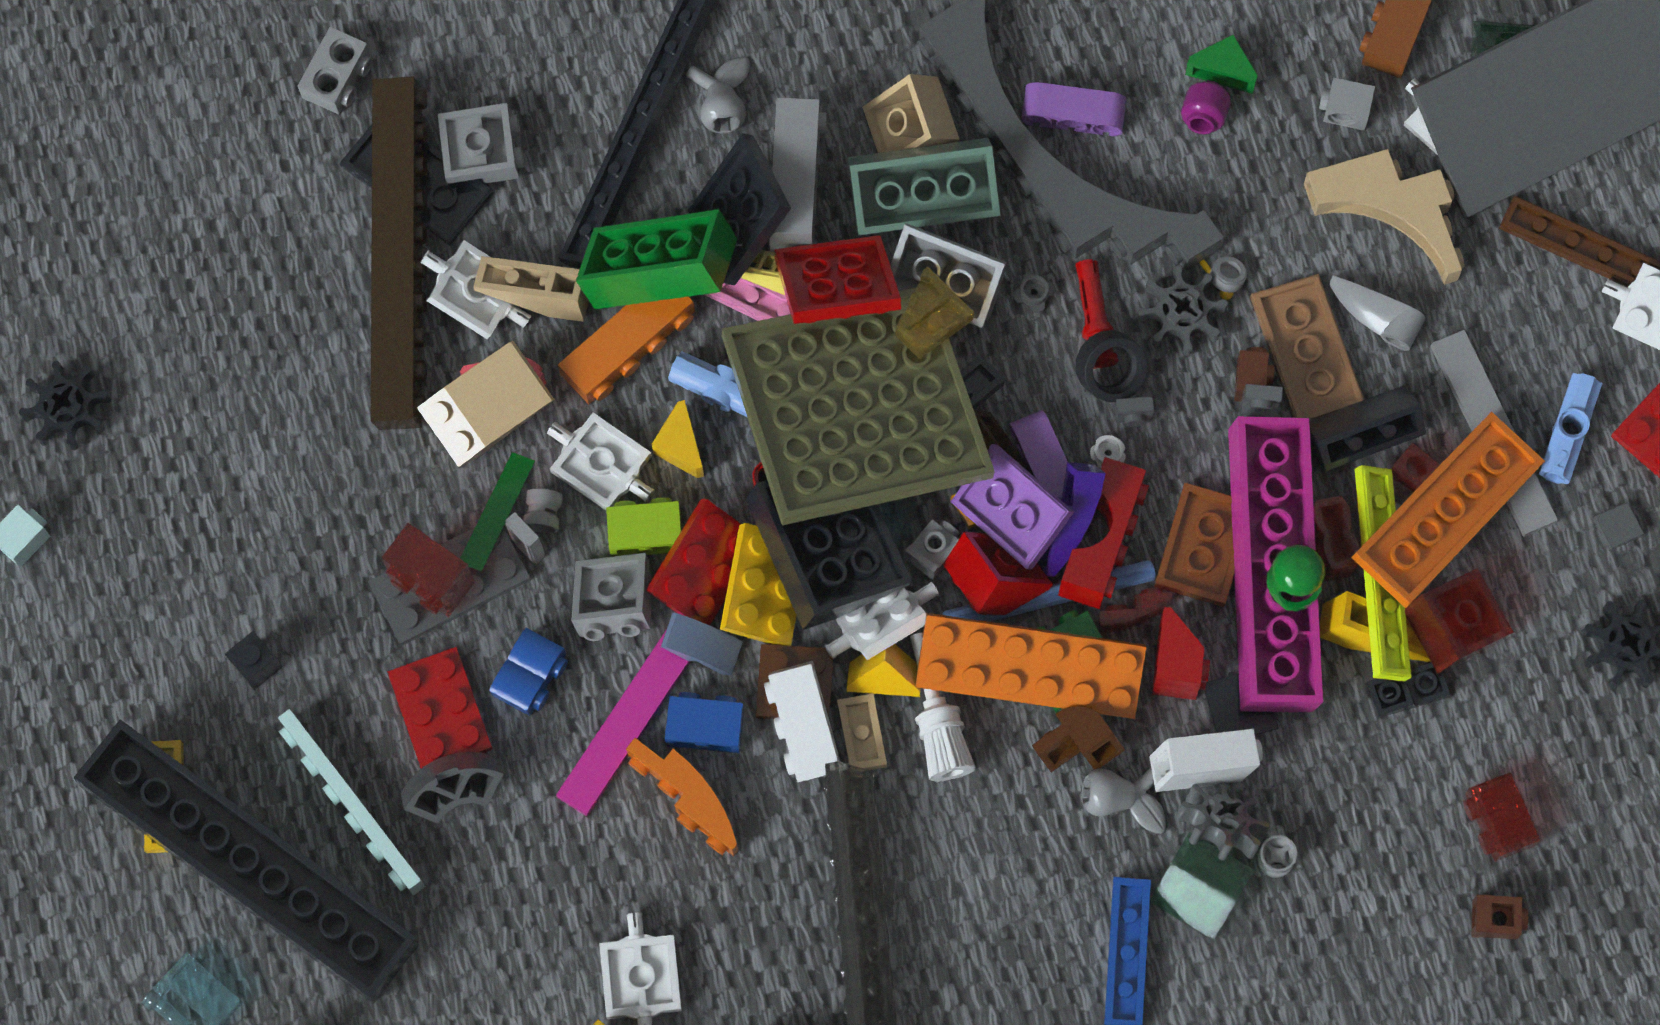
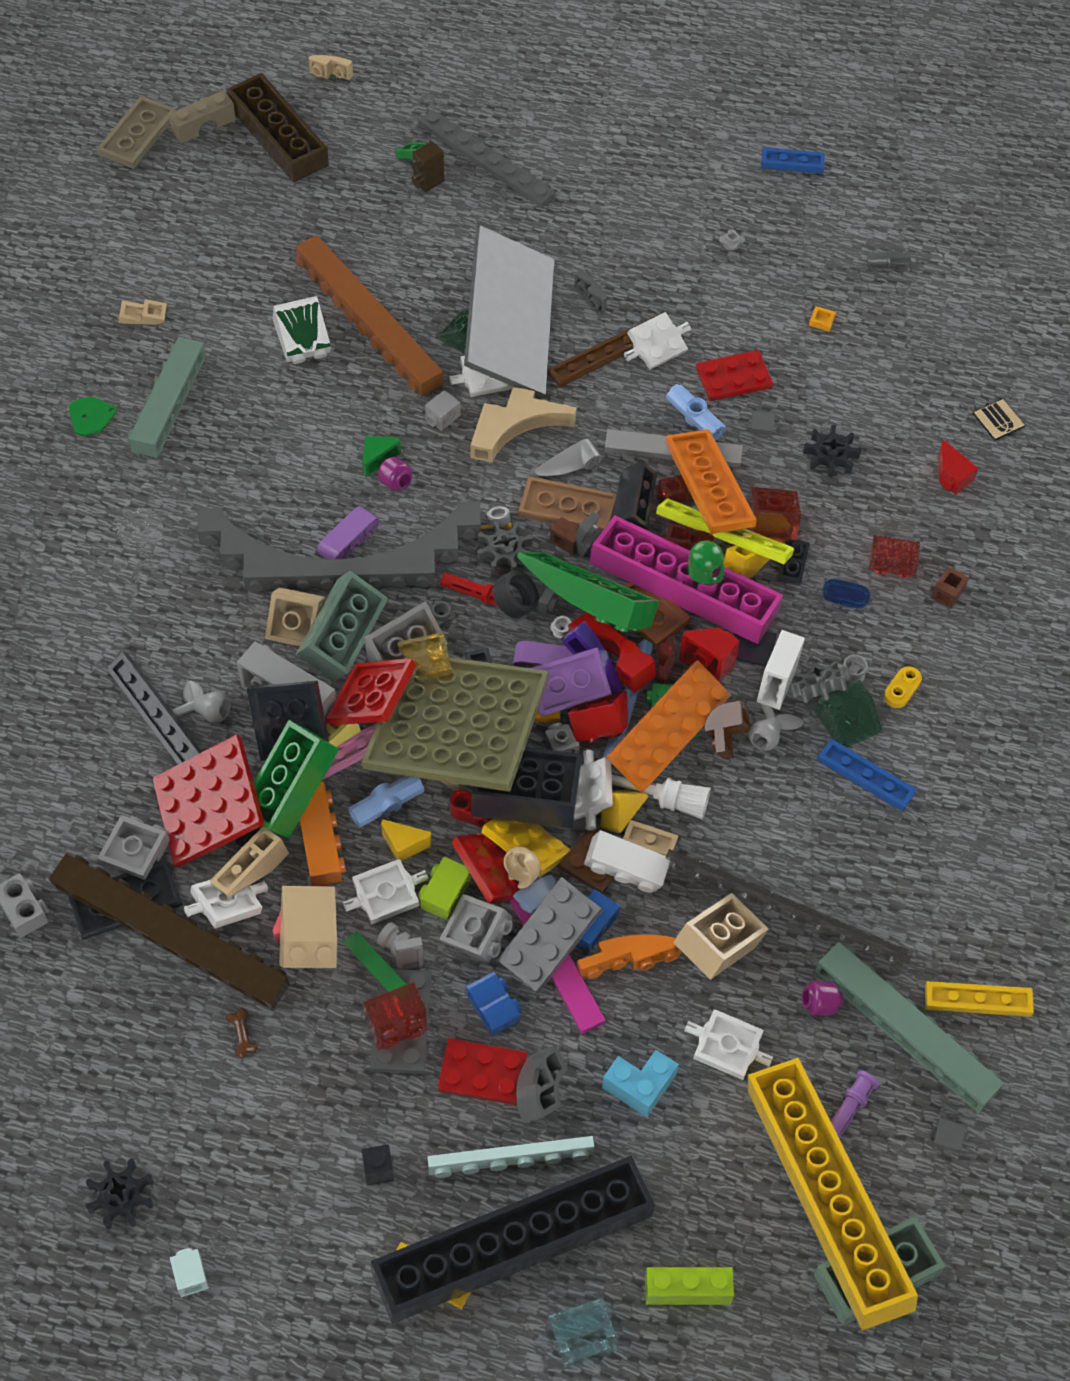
camera: 65 degrees left, 15 degrees down
none -> plate [152,735,264,867]
none -> reddish brown piece [226,1008,258,1058]
none -> plate [497,877,603,993]
none -> tan hair [504,846,540,889]
none -> green slope [517,552,659,632]
none -> medium azure brick [602,1050,679,1117]
none -> tan brick [673,893,769,980]
none -> clear blue tile [822,579,870,608]
none -> yellow plate [884,666,922,708]

